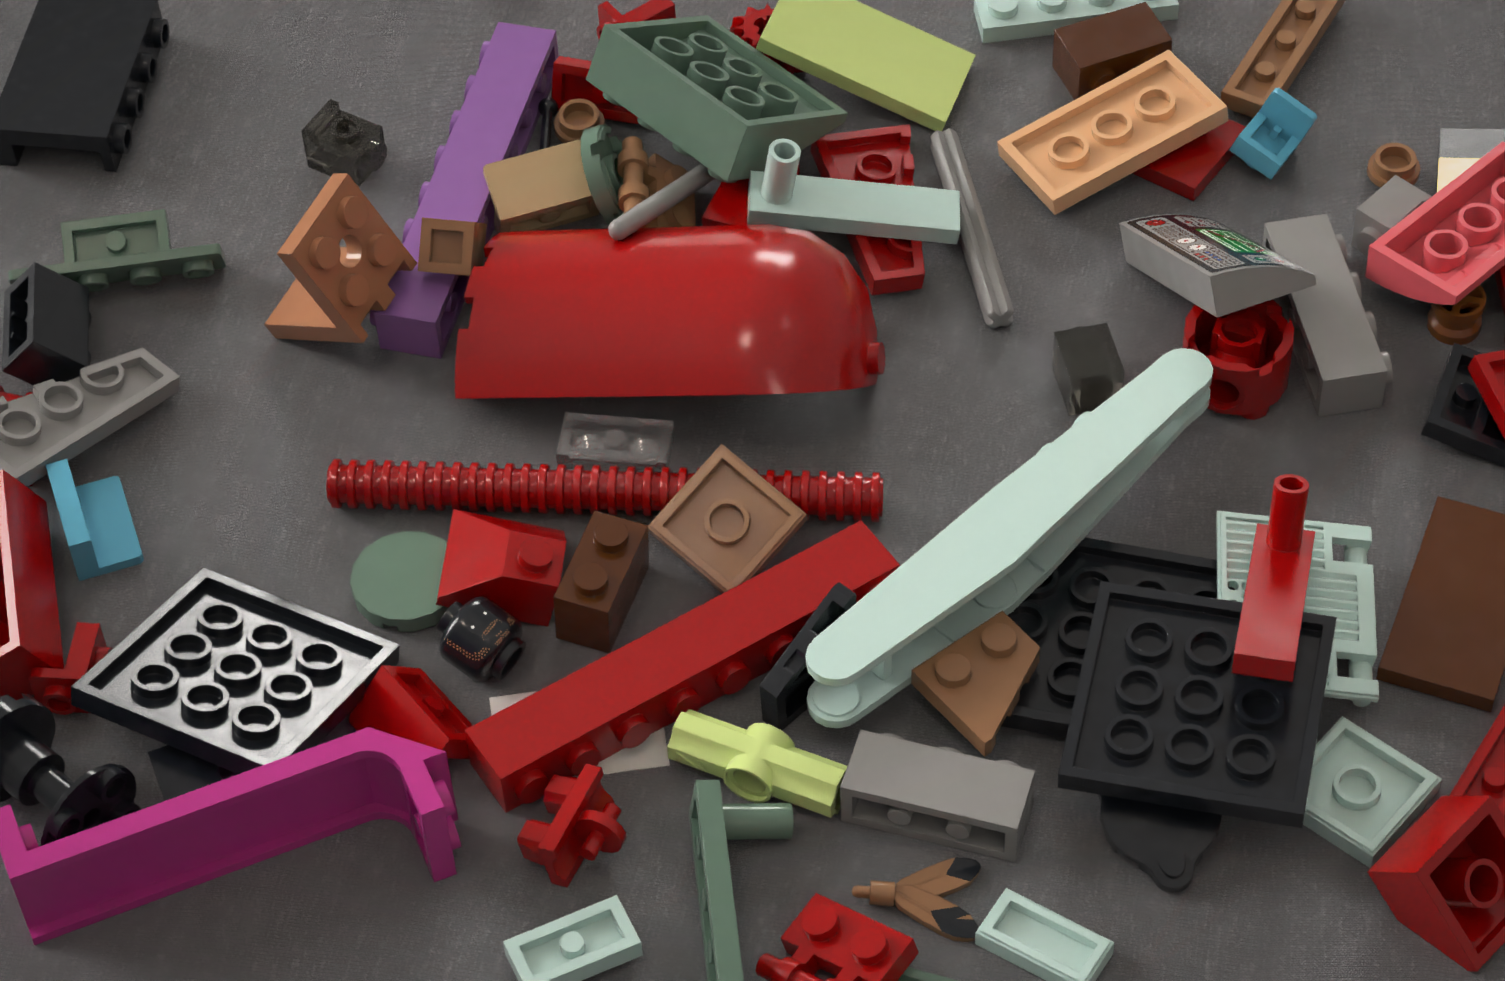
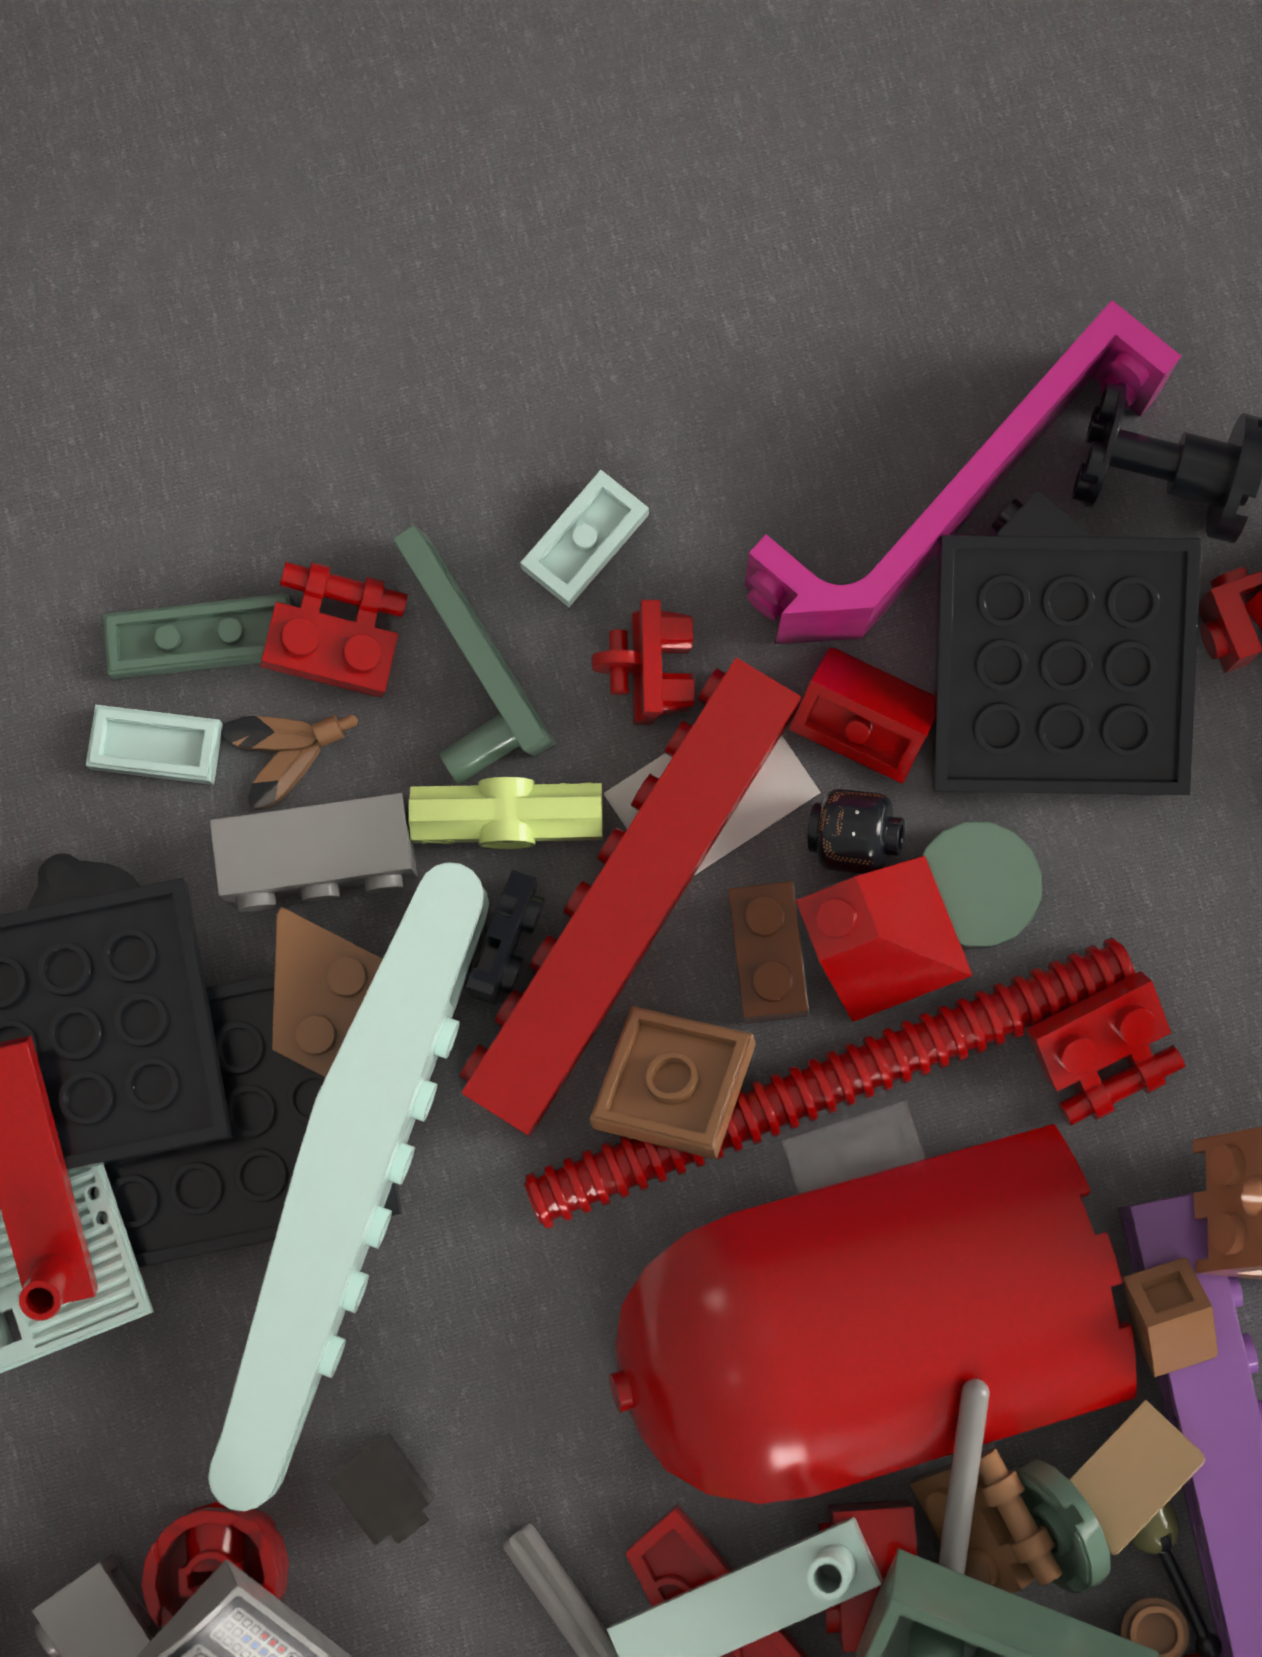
camera: 155 degrees right, 30 degrees up
none -> red plate [1026,971,1185,1126]

